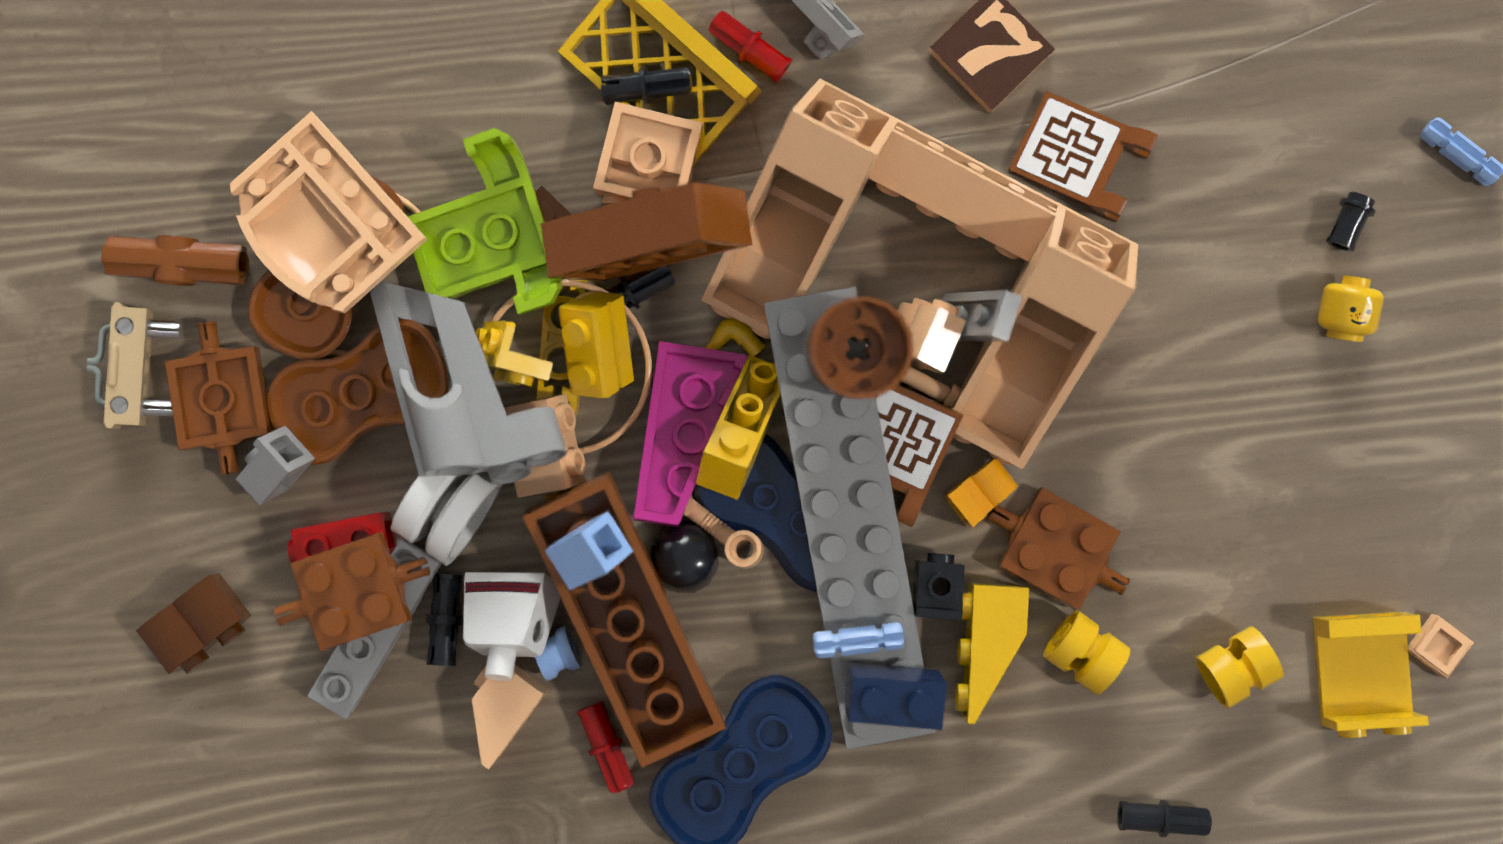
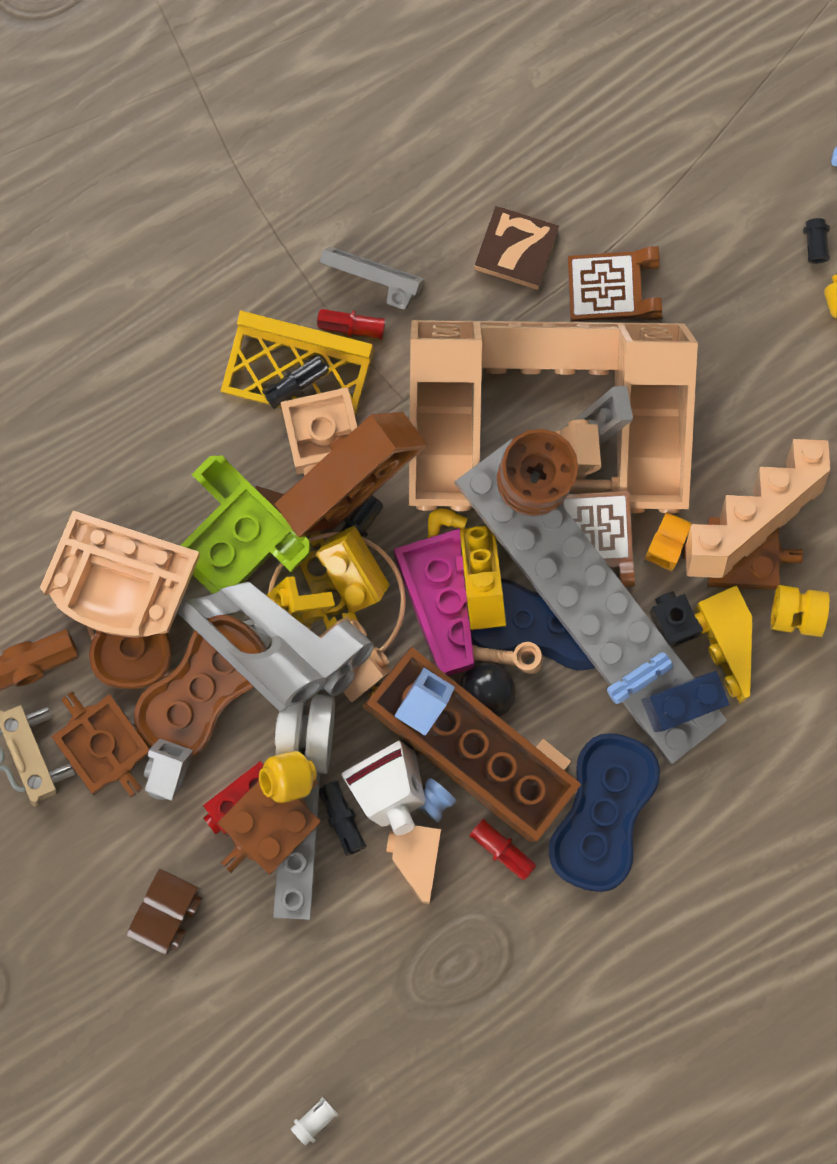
camera: 25 degrees left, 10 degrees down
none -> yellow head [259,751,317,803]
none -> light nougat tile [536,739,571,770]
none -> light nougat brick [686,439,830,578]

